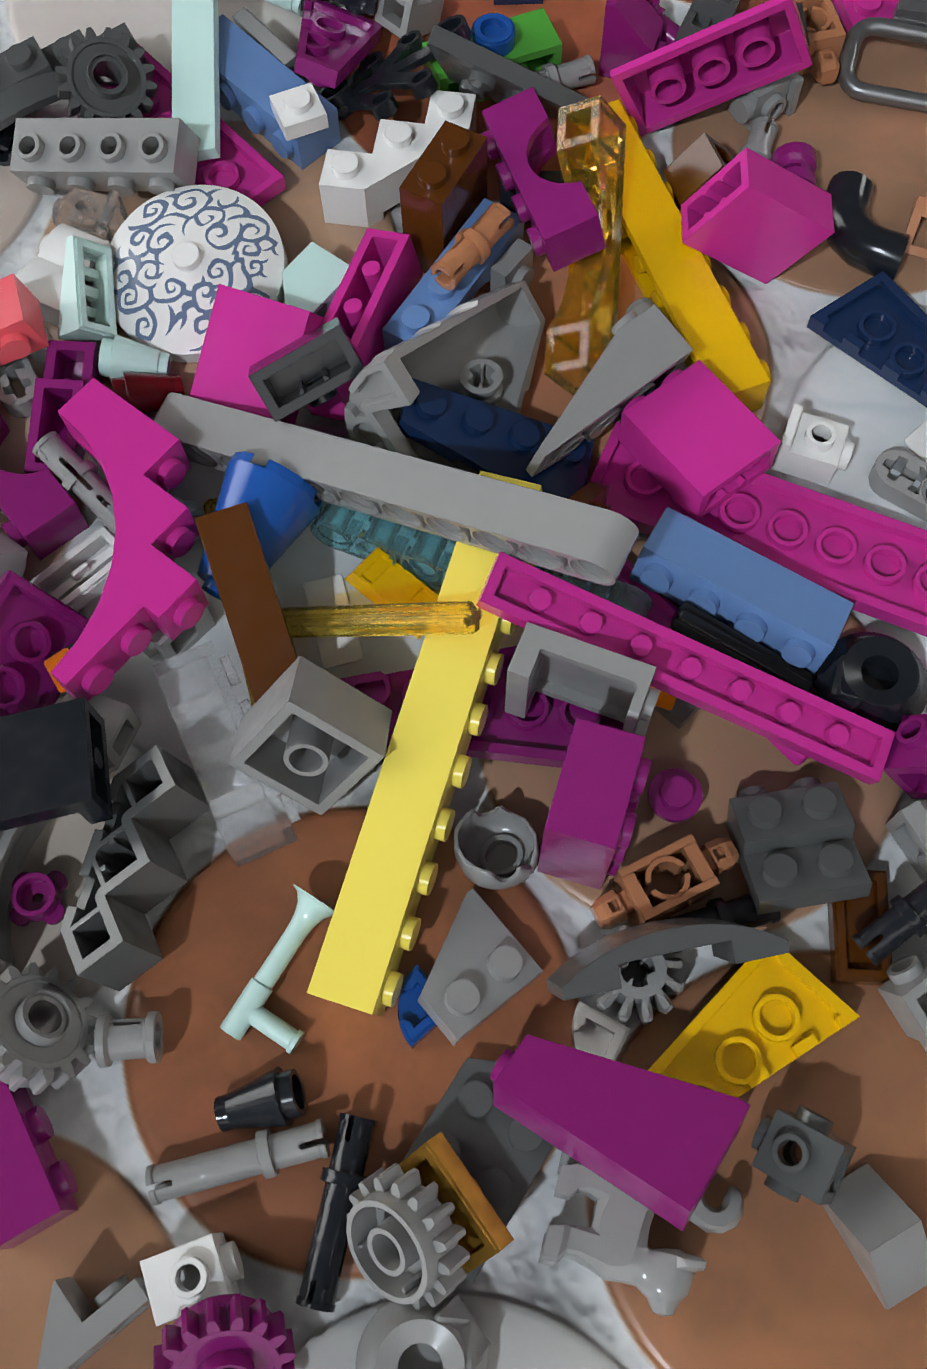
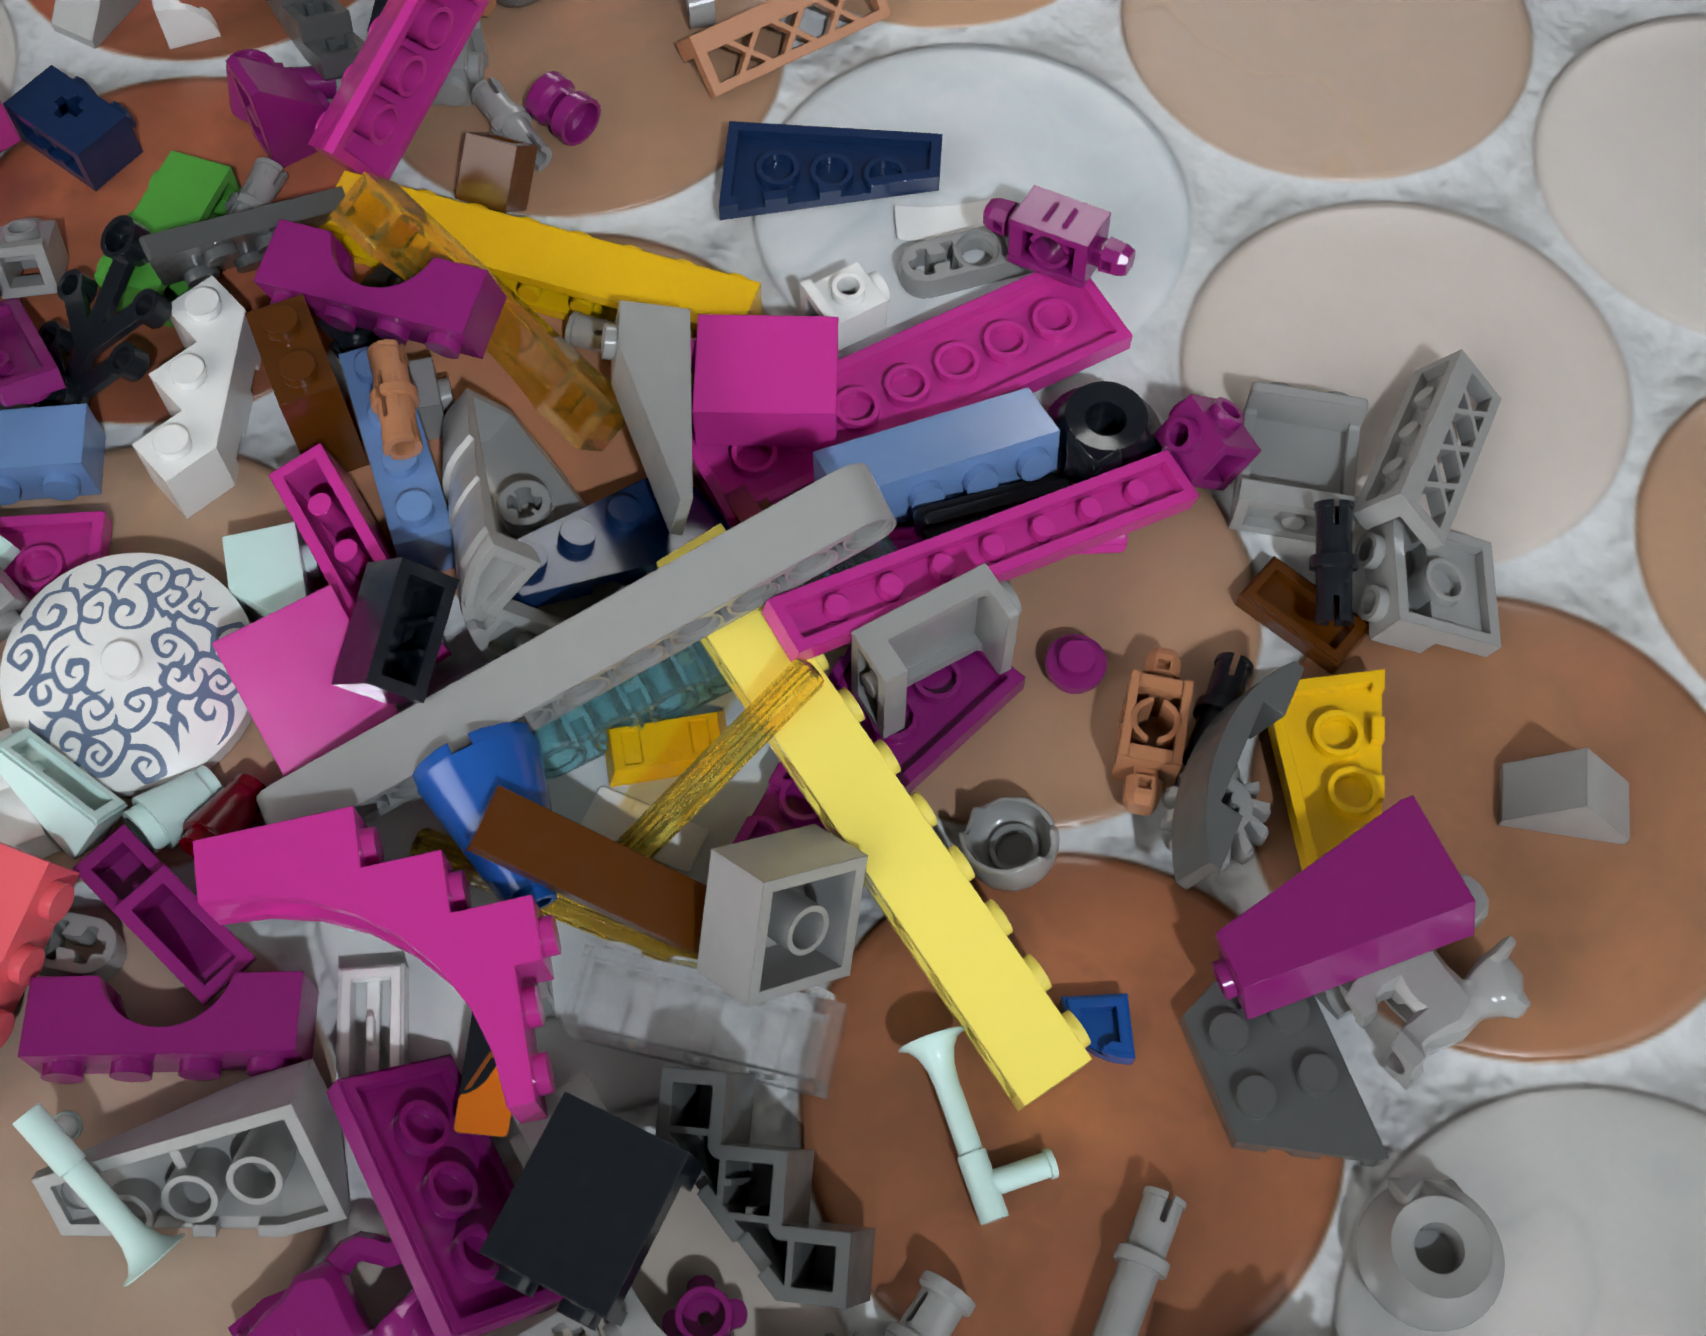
camera: 55 degrees left, 5 degrees down
light grey pin [32,431,116,534] -> none
black cone [214,1067,306,1132] -> none
white plate [269,82,329,141] -> none
black pin [295,1112,378,1312] -> none
light grey gear [346,1163,470,1310] -> none
pearl gold plate [399,1131,514,1274] -> none
light grey wing [417,888,543,1046] -> none
blue tile [471,13,515,57] -> none
magenta brick [538,718,652,890] -> none
white tile [572,1001,630,1061] -> none
dark pink brick [681,147,835,284] -> none
dark grey plate [726,777,872,915] -> none
dark grey brick [751,1105,857,1205] -> none
black cylinder [826,171,910,280] -> none

